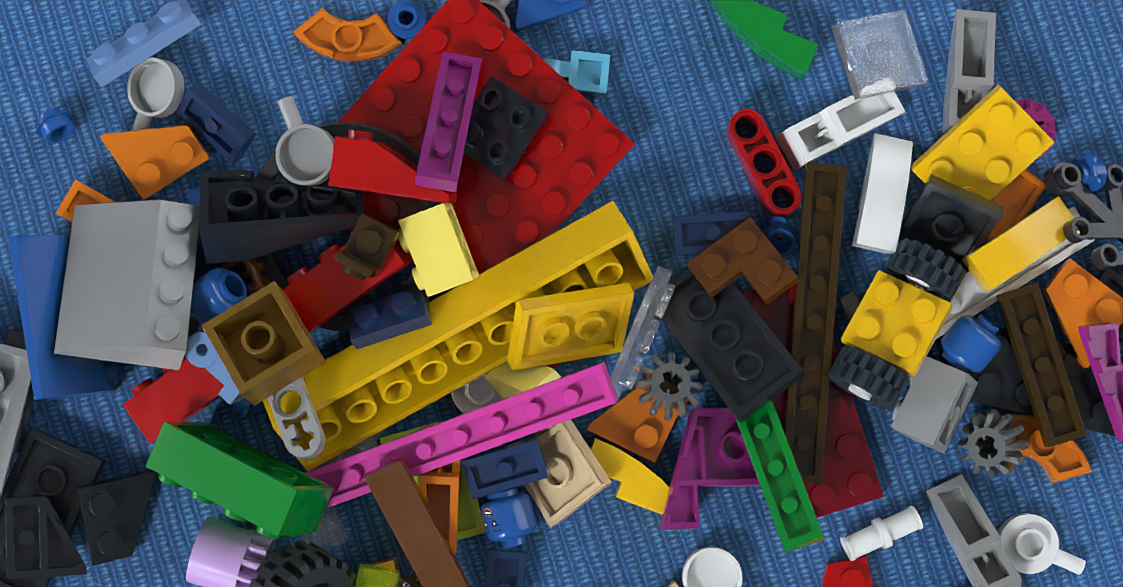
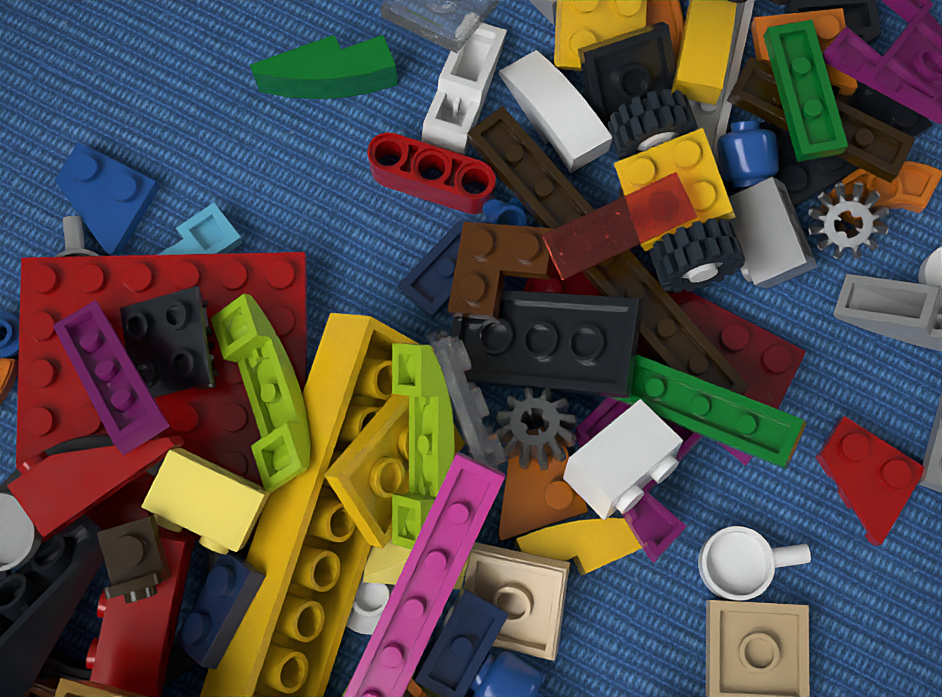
camera: 50 degrees left, 10 degrees down
white pin [840,506,923,561] -> none
none -> lime slope [211,293,311,492]
none -> lime slope [392,343,455,550]
none -> clear red plate [542,172,697,281]
none -> white brick [563,399,683,521]
none -> green plate [763,20,848,162]

